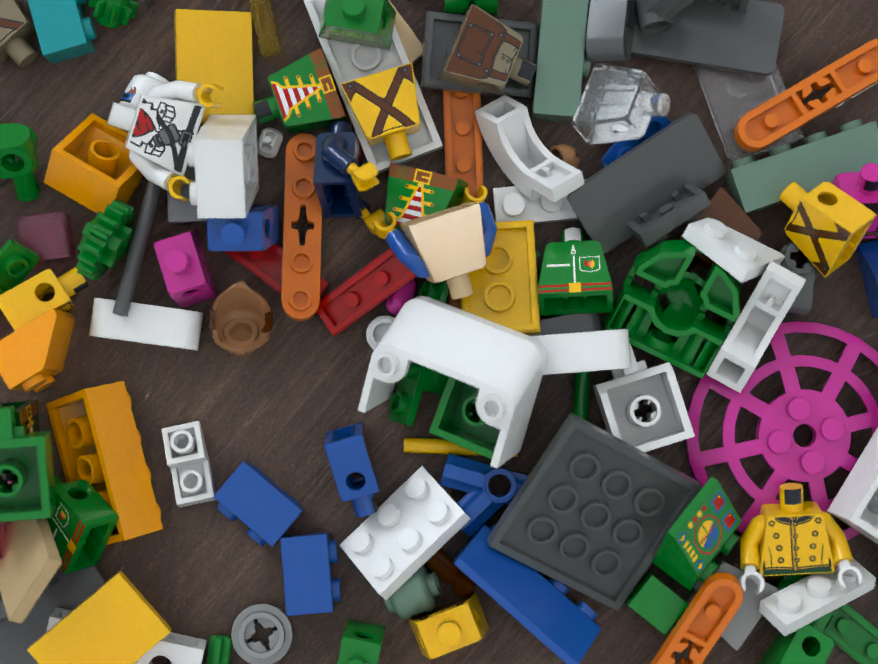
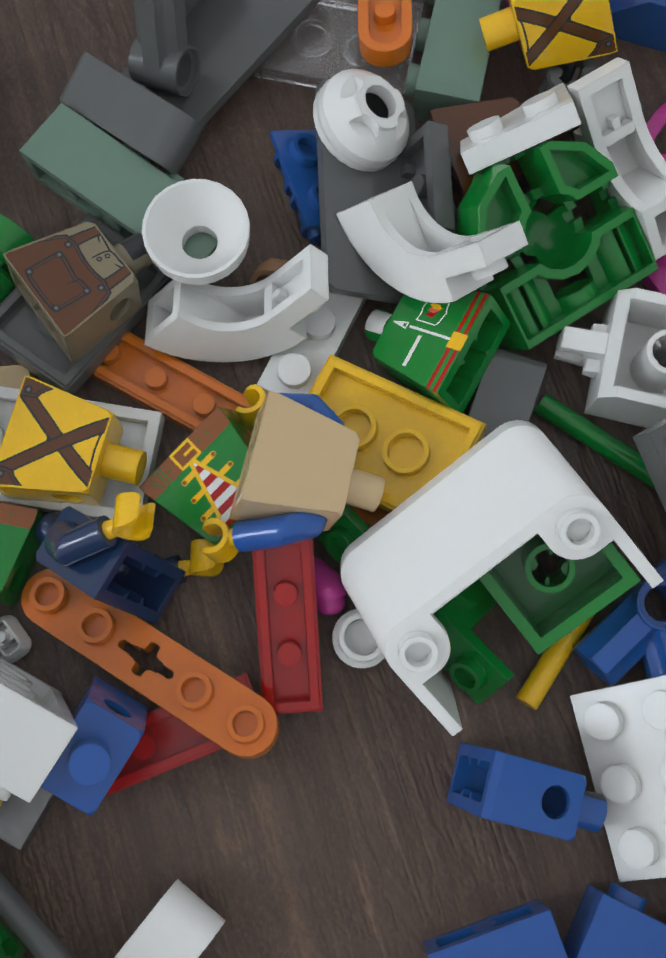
camera: 65 degrees left, 10 degrees down
dark pink torso [153,229,218,308] -> none
medium nougat hair [209,281,273,357] -> none
white beam [531,329,631,375] -> none
clear torso [571,63,670,145] -> none
none -> white piece [142,179,250,285]
none -> white piece [313,69,409,172]
none -> white arch [336,181,528,303]

